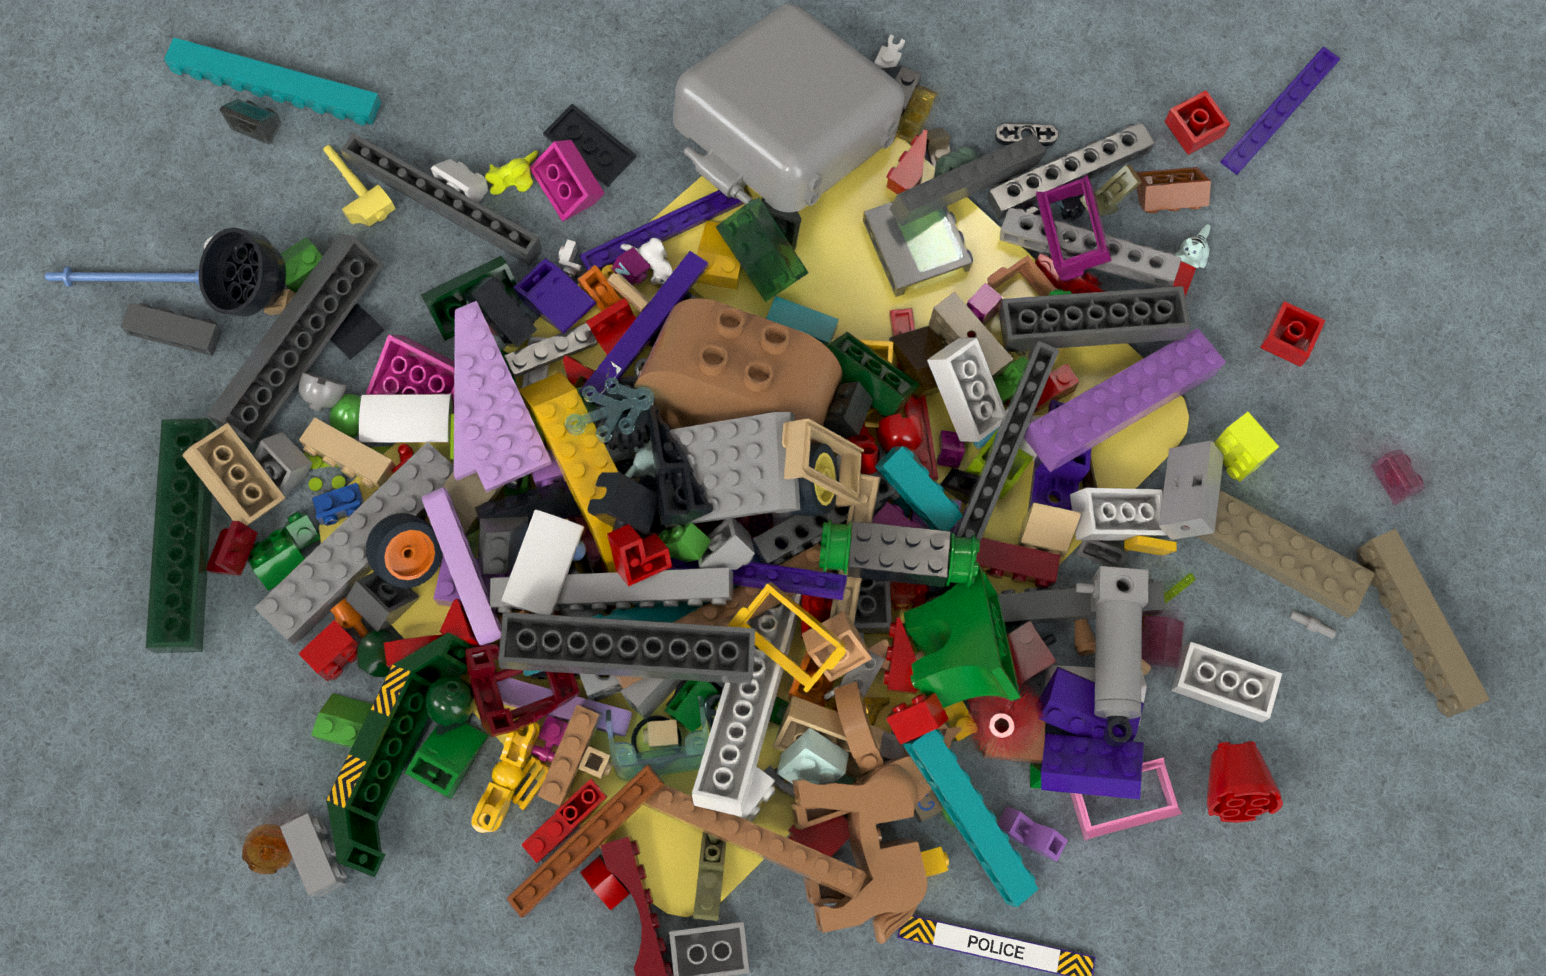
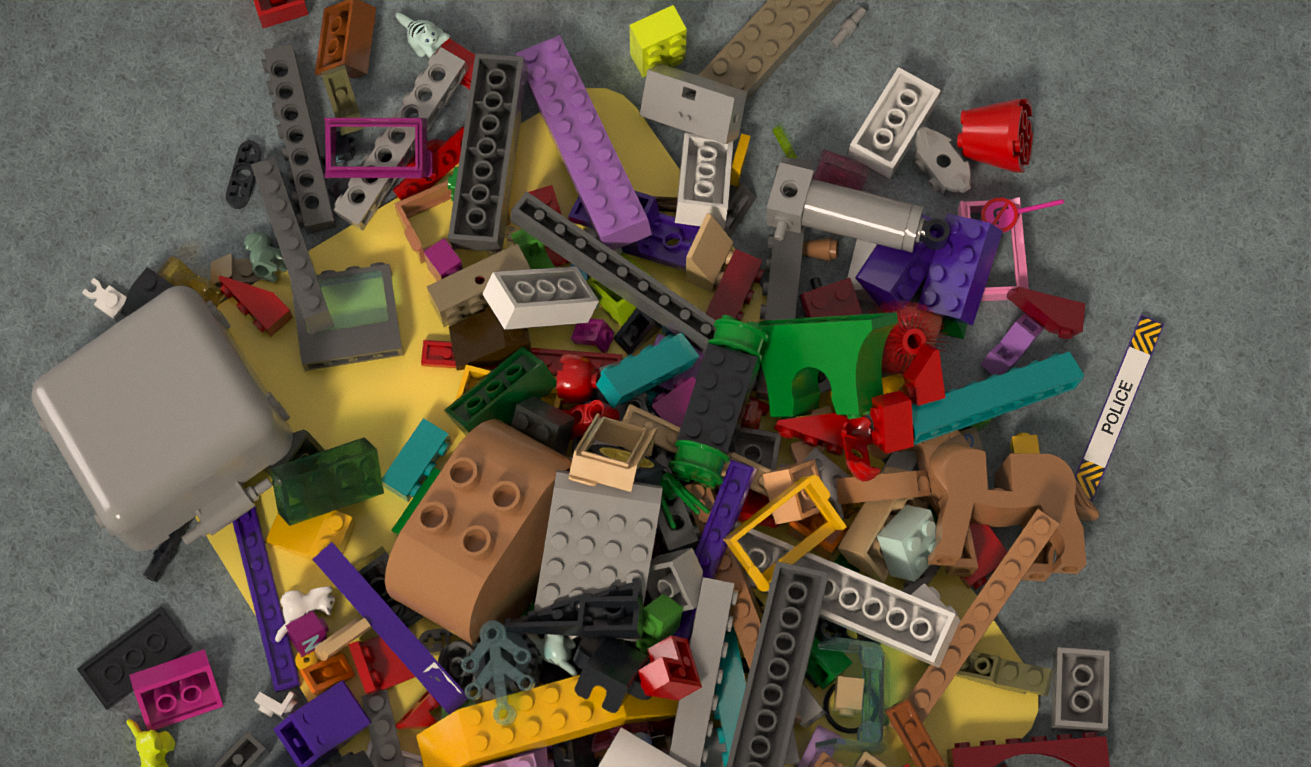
camera: 75 degrees left, 0 degrees up
none -> black pin [143,519,193,583]
none -> green plant [660,473,710,529]
none -> red piece [841,416,881,482]
none -> red slope [902,344,945,406]
none -> light grey piece [914,126,972,197]
none -> piece [981,198,1064,233]
none -> dark red slope [1007,287,1085,339]

